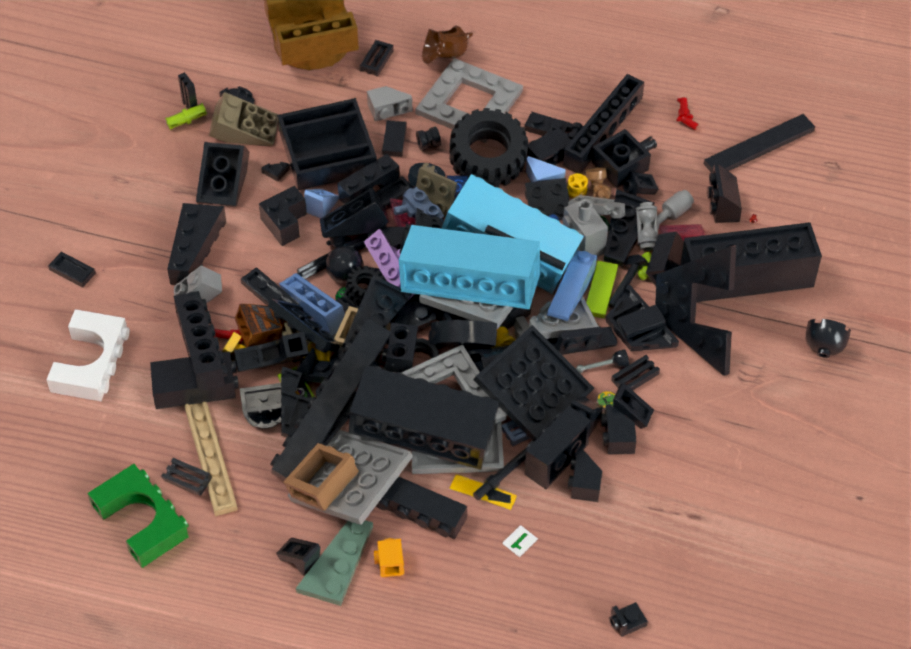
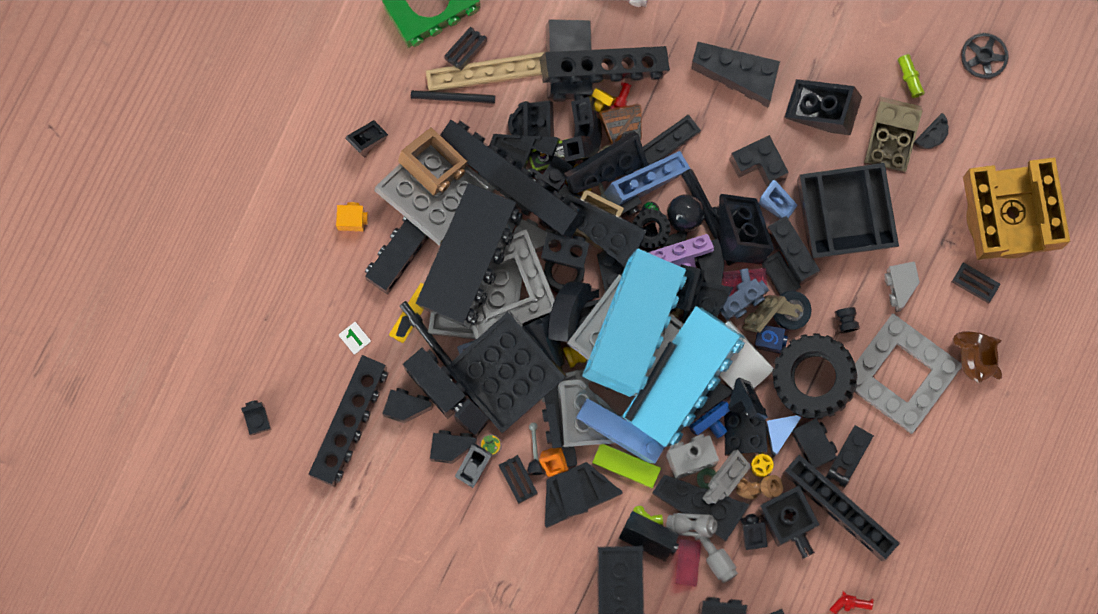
camera: 100 degrees right, 25 degrees up
light grey slope [174,266,222,302] -> none
black tile [178,72,198,109] -> none
black tile [261,162,290,181] -> none
sand green wing [296,520,373,606] -> none
black tile [382,120,407,157] -> none
black piece [608,255,649,309] -> none
black wing [655,245,736,376] -> none
none -> black brick [308,355,389,487]
none -> black bar [411,90,496,104]
none -> orange slope [539,447,568,477]
none -> black slope [728,377,768,422]
none -> black wheel [961,33,1009,79]

